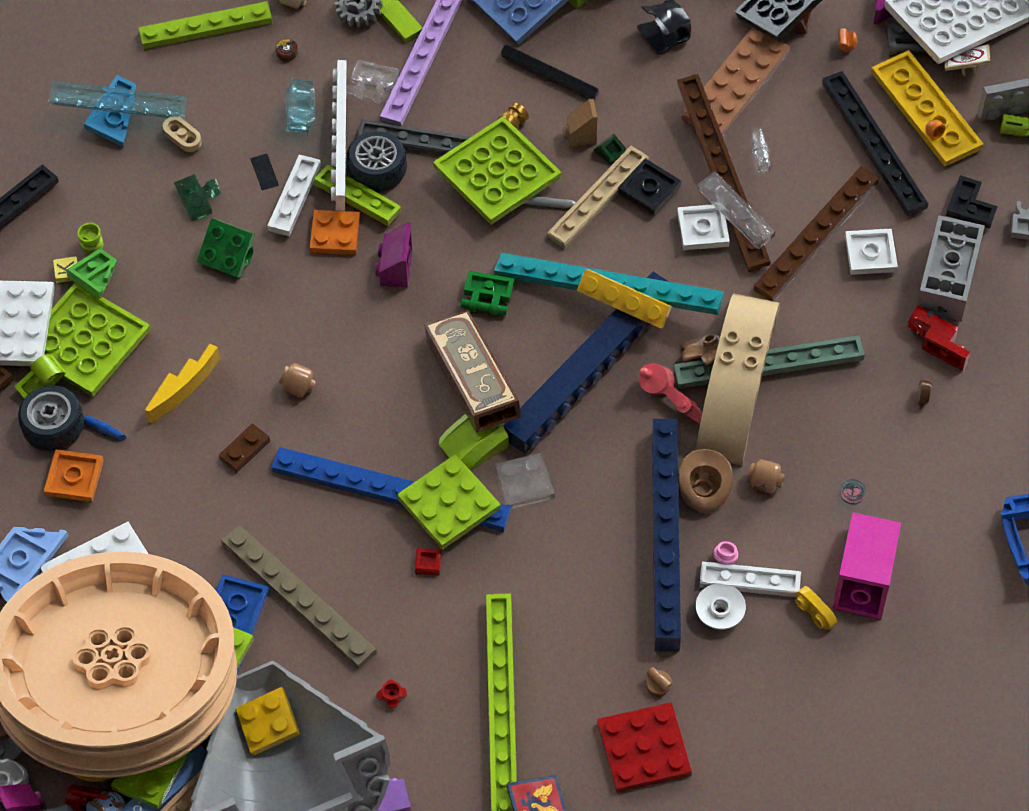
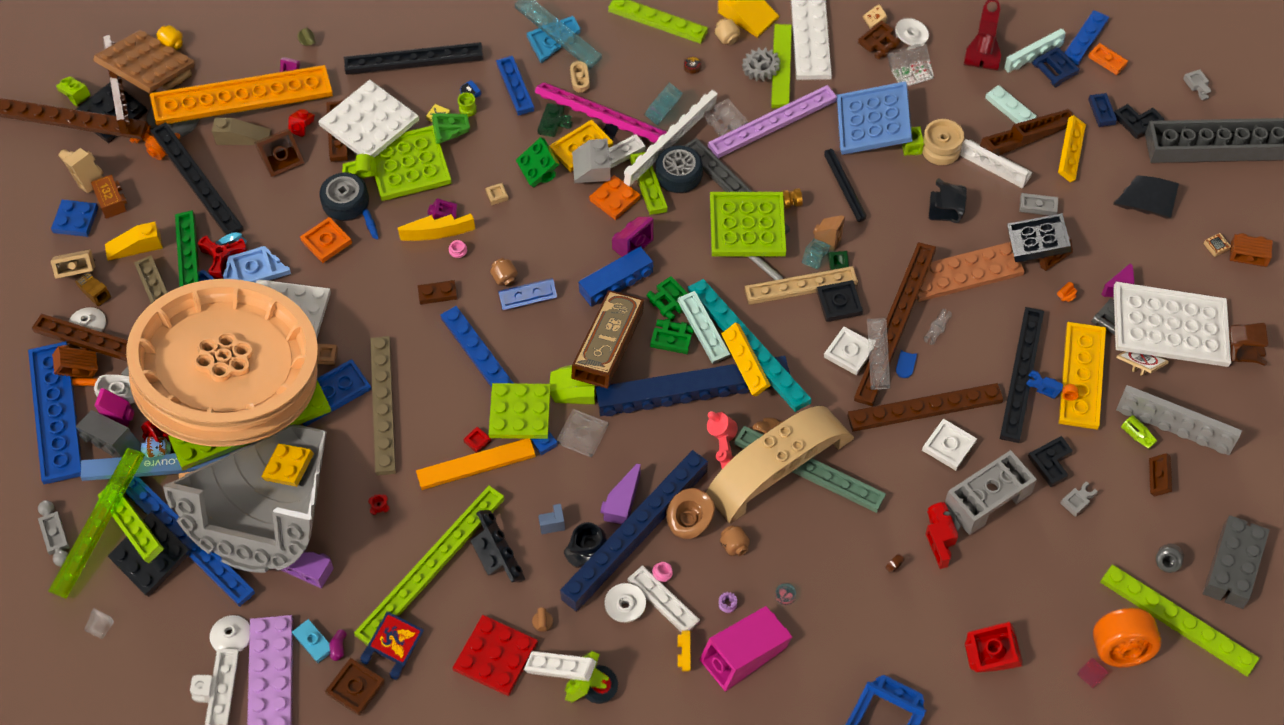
camera: 40 degrees right, 0 degrees up
none -> light orange tile [416,439,536,490]
none -> magenta bracket [427,198,457,220]
none -> bright pink plate [449,240,467,258]
none -> tile [460,80,481,98]
none -> black bracket [470,510,525,583]
none -> tan tile [485,183,509,205]
none -> blue plate [496,56,534,116]
none -> plate [498,278,557,310]
none -> white tile [524,651,597,681]
none -> dark pink plate [535,82,667,143]
none -> sand blue panel [538,504,565,534]
none -> yellow plate [549,119,613,172]
none -> black helmet [564,522,607,567]
none -> plate [565,651,618,704]
none -> light grey slope [572,139,611,183]
none -> blue brick [578,246,653,307]
none -> medium lavender slope [601,464,641,525]
none -> green plate [650,319,694,355]
none -> light aqua plate [678,291,730,364]
none -> lavender bush [719,592,737,613]
none -> clear light blue bracket [802,239,831,269]
none -> blue piece [896,350,917,378]
none -> blue plate [1026,371,1063,399]

